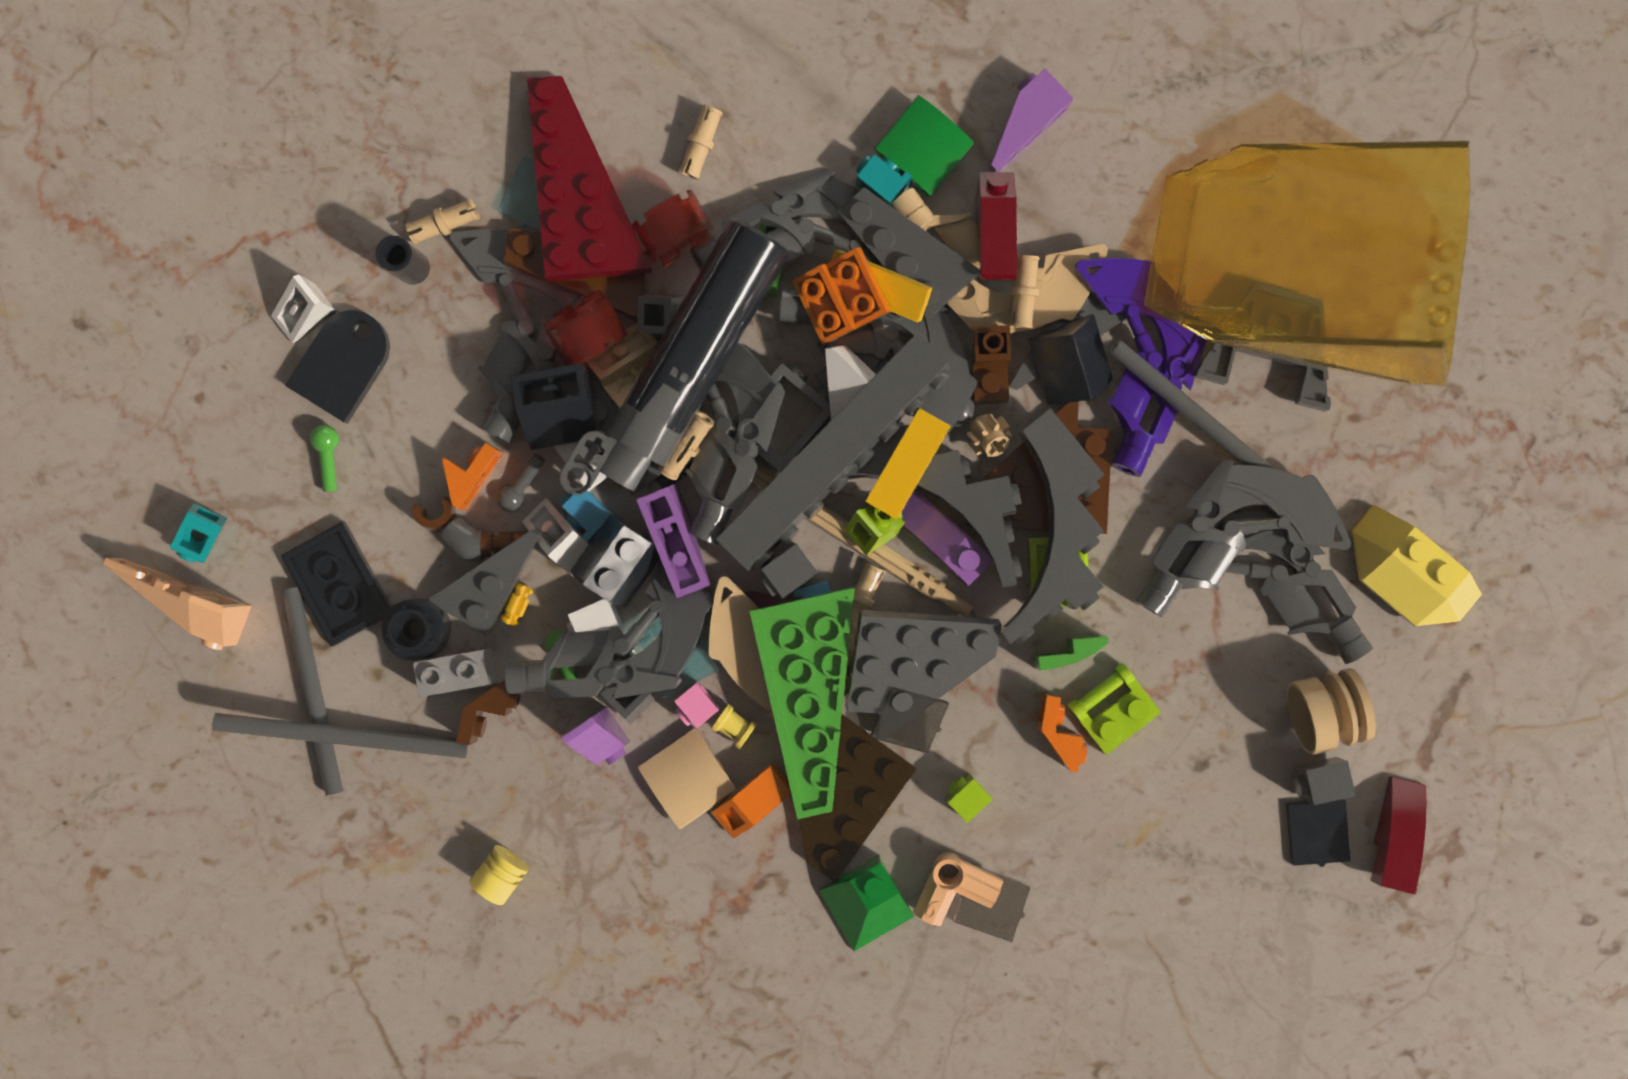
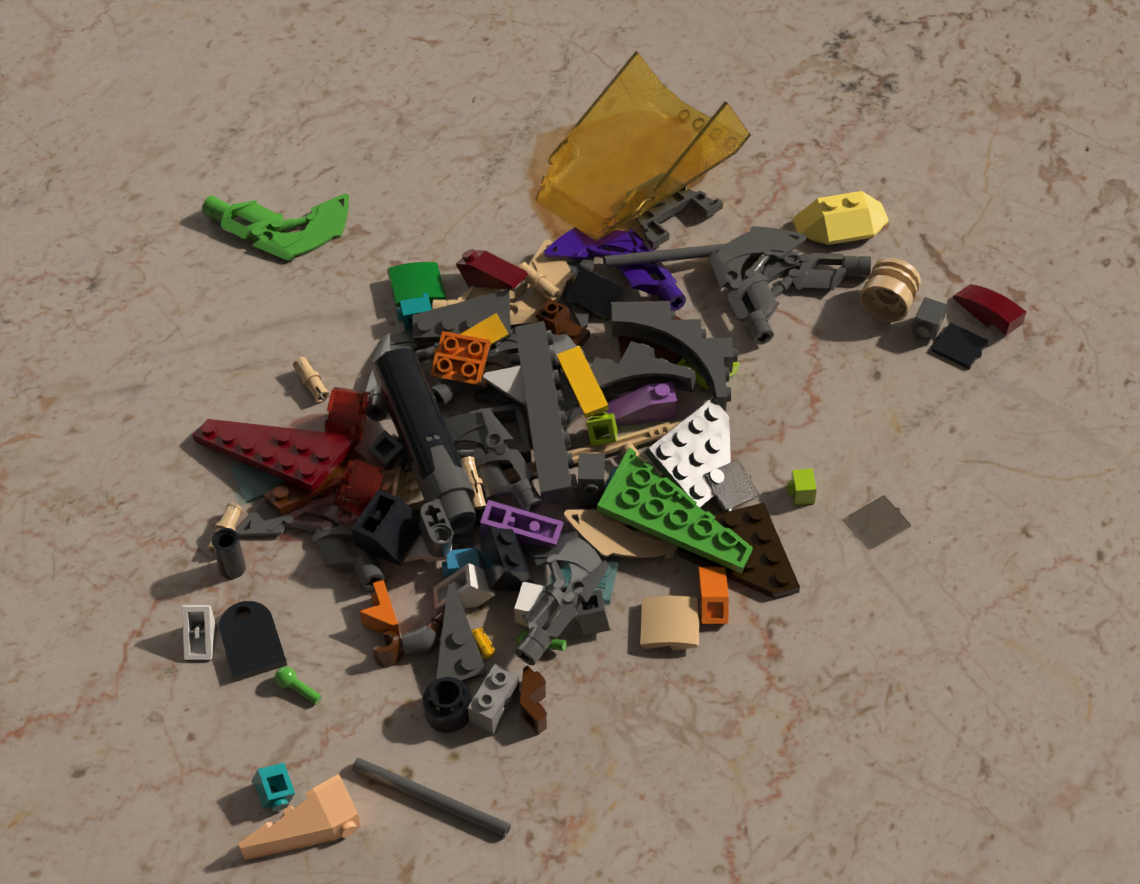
camera: 50 degrees left, 35 degrees down
dark grey piece [212,713,468,758] -> none
black tile [281,522,392,647] -> none
light yellow piece [469,845,529,905] -> none
dark grey bar [497,453,546,512] -> none
medium lavender slope [562,707,630,765] -> none
bright pink plate [674,681,721,728] -> none
light yellow bush [711,704,757,750] -> none
green slope [819,855,914,951] -> none
light nougat piece [913,851,1004,926] -> none
tan gear [967,413,1013,457] -> none
medium lavender slope [988,68,1074,172] -> none
bright green slope [1034,635,1109,671] -> none
orange slope [1036,693,1087,772] -> none
lime plate [1067,663,1162,755] -> none

